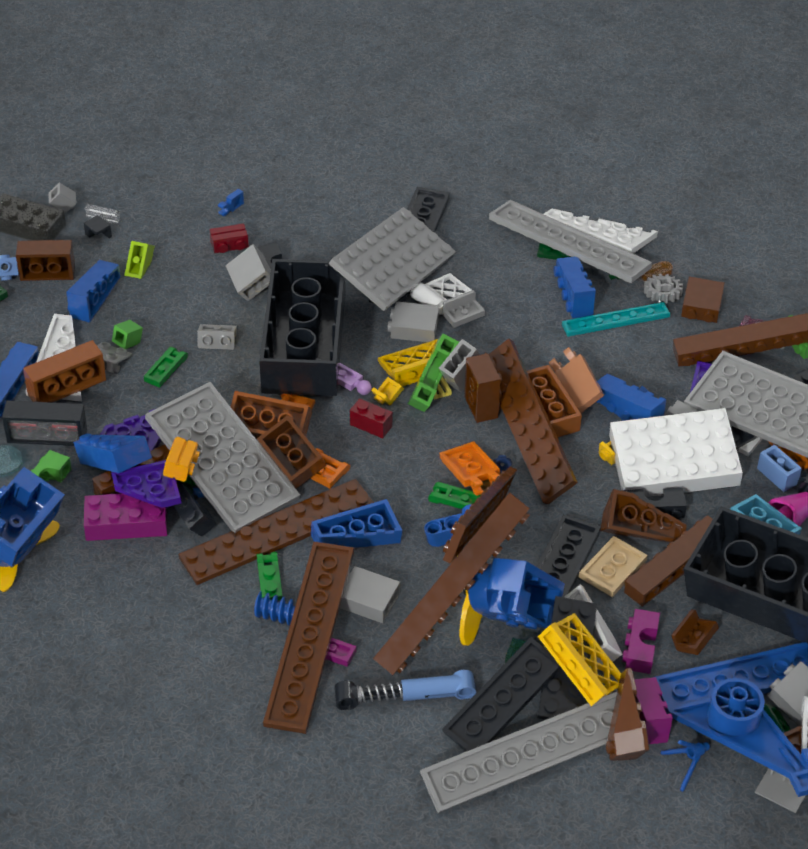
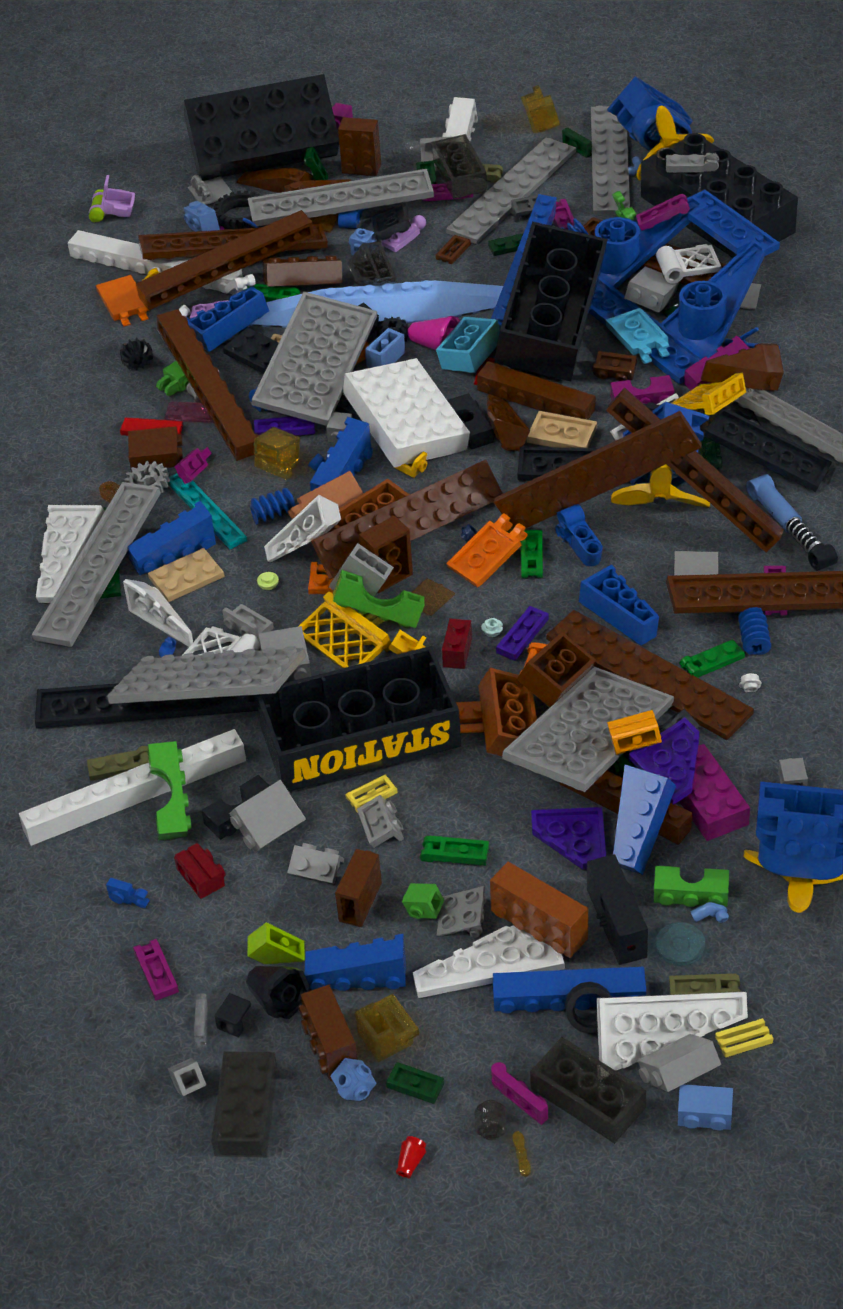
camera: 105 degrees left, 0 degrees up
none -> white brick [19,729,246,846]
none -> olive plate [87,746,149,781]
none -> red tile [120,417,183,436]
none -> white wedge [123,579,193,647]
none -> magenta plate [133,939,179,1001]
none -> bright green arch [147,741,191,840]
none -> tan plate [148,548,225,602]
none -> blue arm [159,637,176,657]
none -> magenta hinge [175,447,212,484]
none -> black cone [246,966,309,1019]
none -> blue piece [250,488,296,524]
none -> clear yellow plate [254,427,300,480]
none -> yellowish green plate [257,572,279,590]
none -> white wedge [264,495,341,562]
none -> light grey bracket [287,843,344,884]
none -> reddish brown brick [335,849,382,927]
none -> light yellow tile [345,774,398,813]
none -> clear yellow plate [355,994,419,1063]
none -> clear orange piece [411,578,455,616]
none -> light aqua plate [481,618,503,637]
none -> dark purple plate [496,606,549,661]
none -> medium azure tile [606,308,670,364]
none -> white plate [739,673,762,692]
none -> light grey brick [778,758,808,786]

